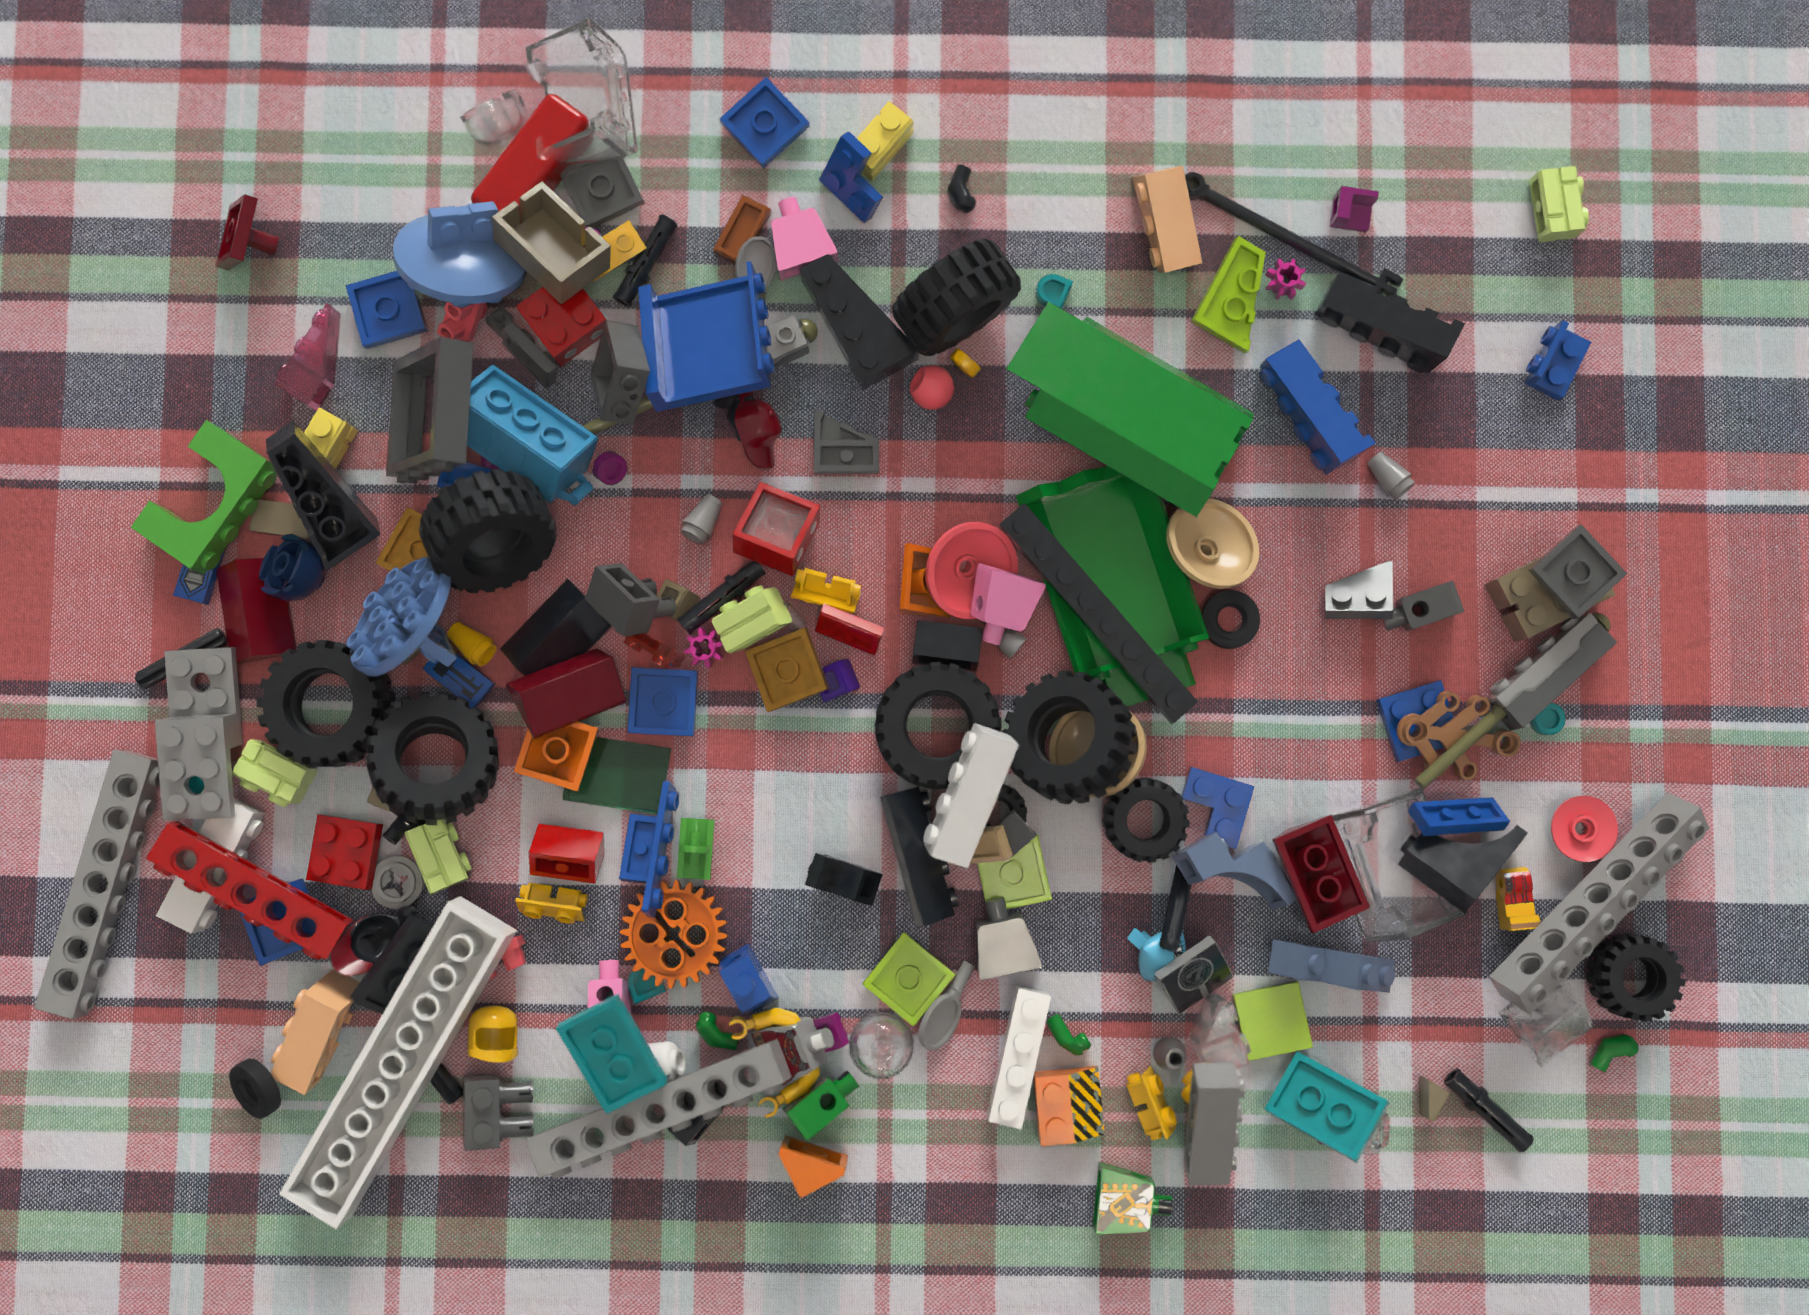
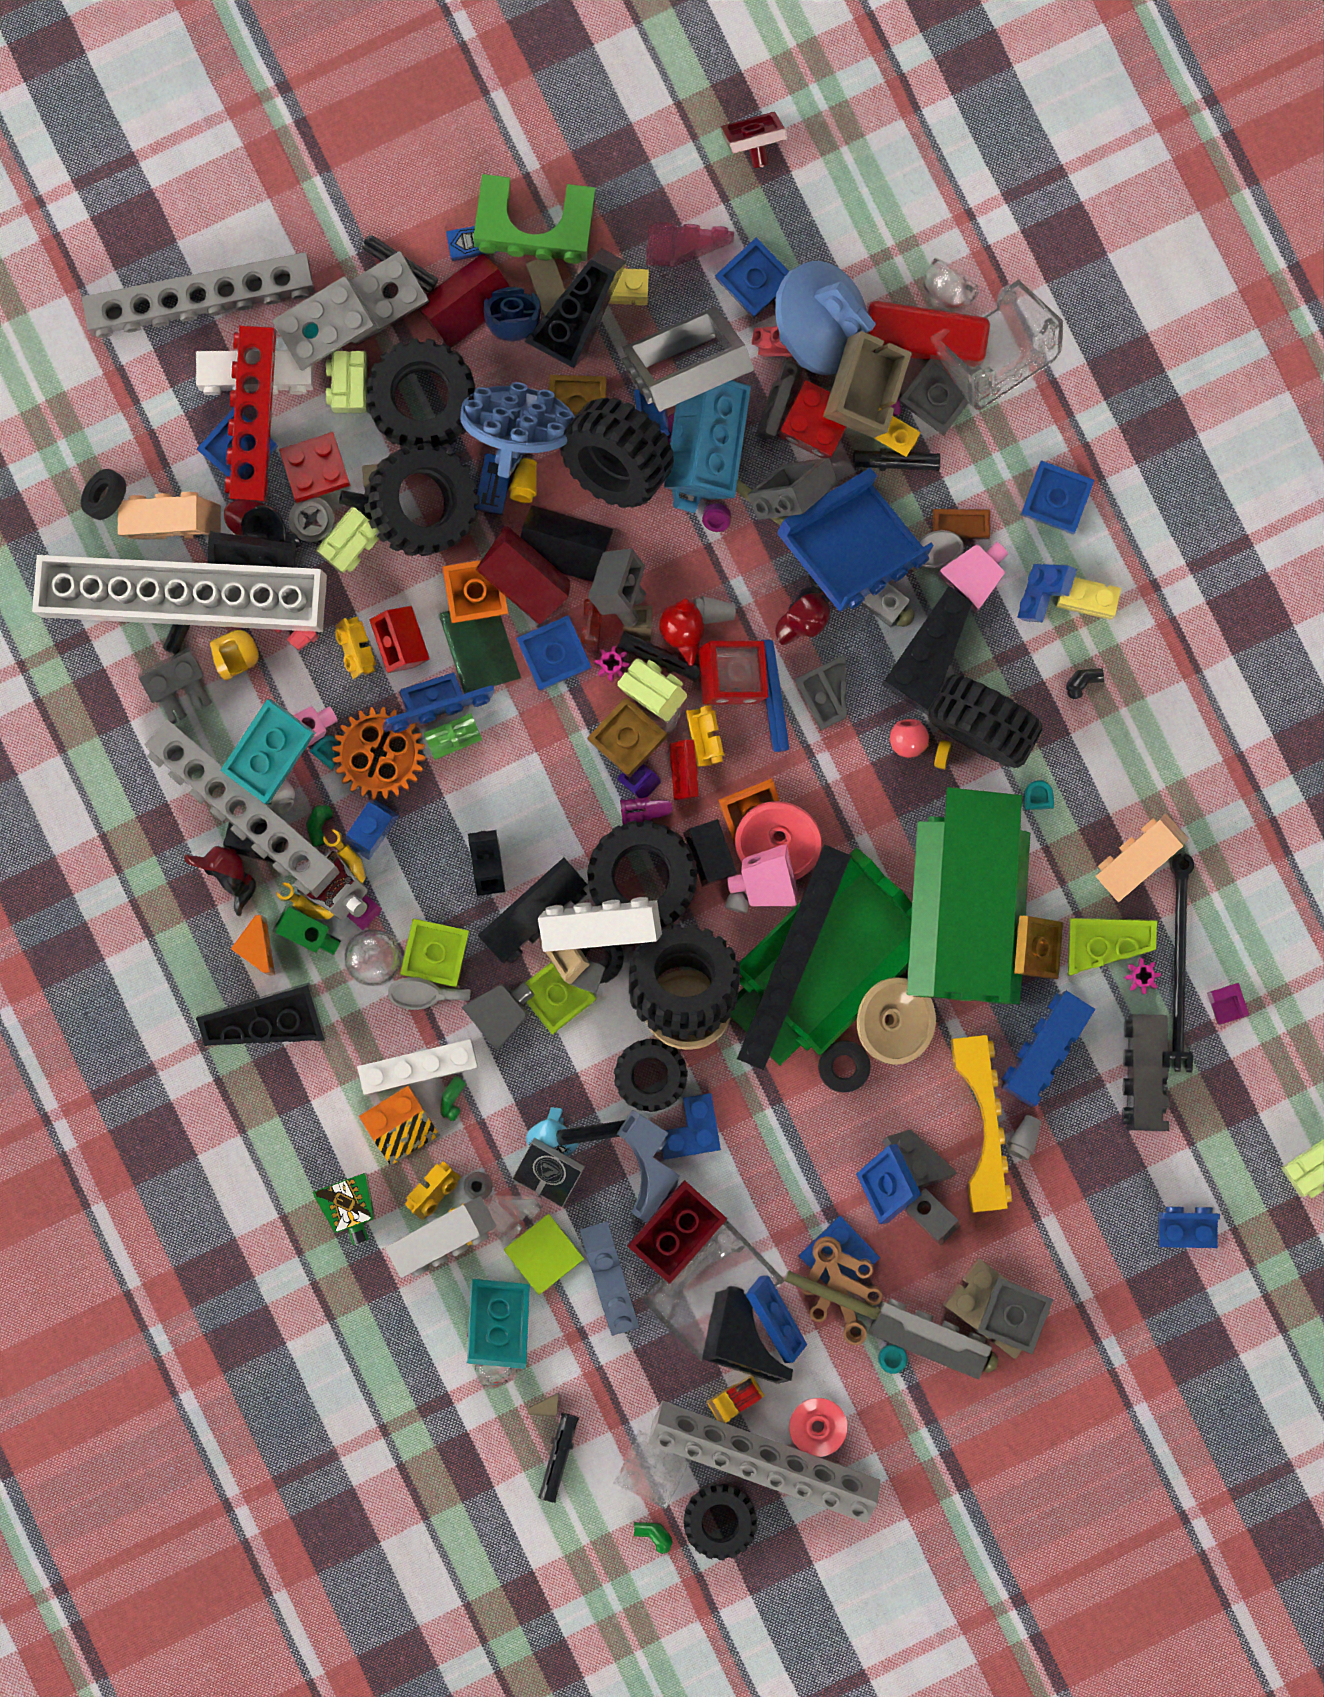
camera: 60 degrees right, 0 degrees up
none -> hair [184,846,256,916]
none -> black wedge [196,982,326,1046]
none -> magenta hinge [620,797,673,825]
none -> red piece [659,598,704,666]
none -> blue axle [761,639,789,752]
none -> blue plate [856,1144,921,1224]
none -> yellow arch [951,1035,1012,1213]
none -> pearl gold plate [1014,916,1063,979]

